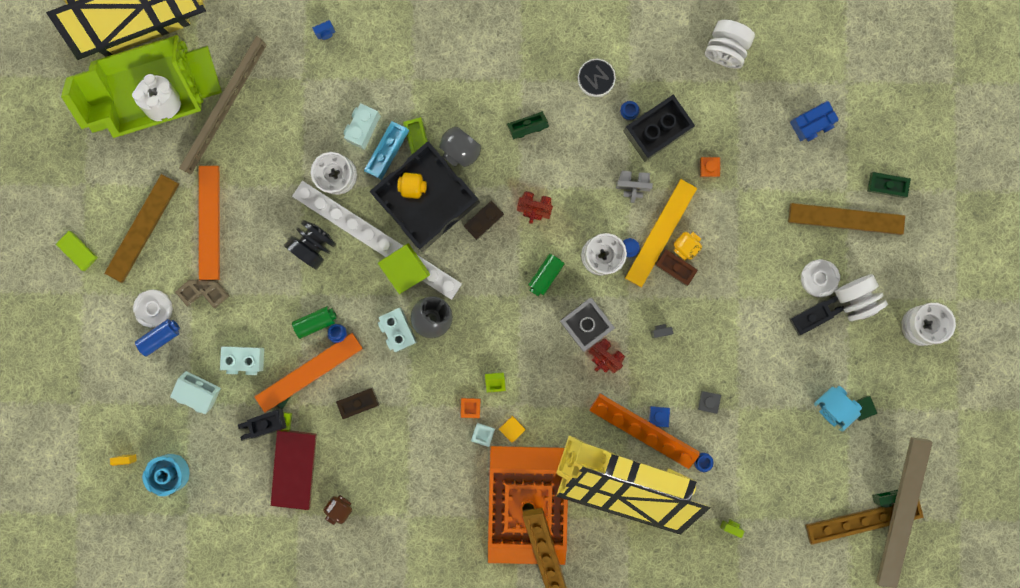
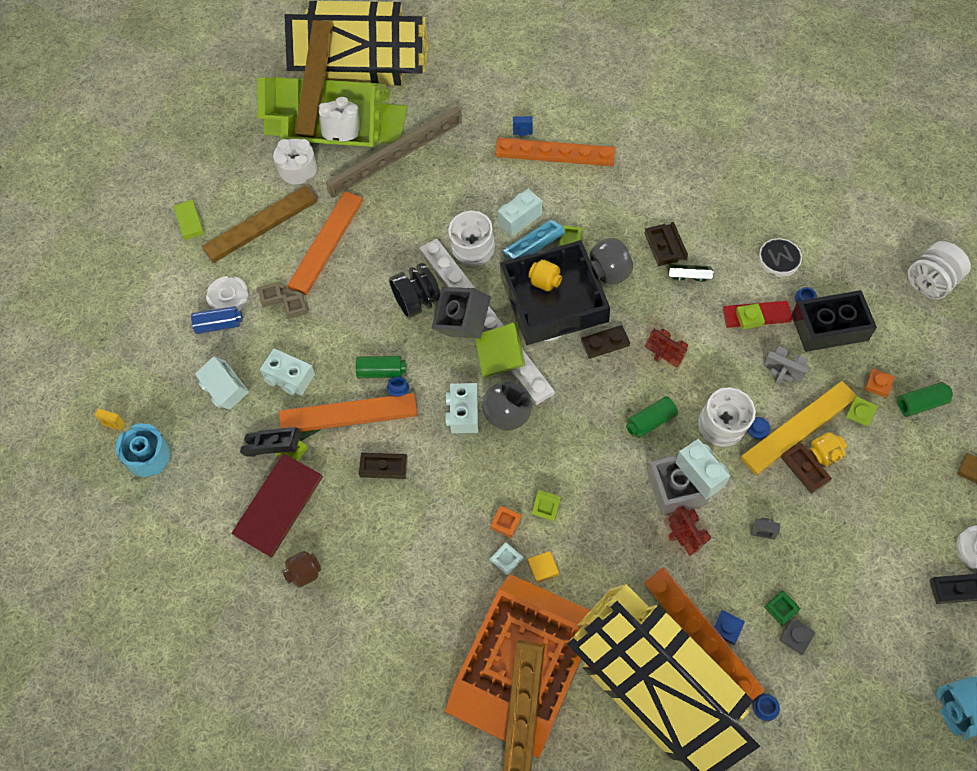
camera: 25 degrees right, 25 degrees down
none -> white brick [273,139,317,184]
none -> pearl gold tile [295,20,333,137]
none -> dark grey brick [431,287,491,339]
none -> orange plate [495,138,615,166]
none -> dark brown plate [644,222,688,266]
none -> light aqua brick [675,439,730,500]
none -> red tile [722,300,792,328]
none -> lime plate [736,303,765,330]
none -> green tile [764,590,801,626]
none -> lime plate [846,396,878,426]
none -> green brick [897,382,953,417]

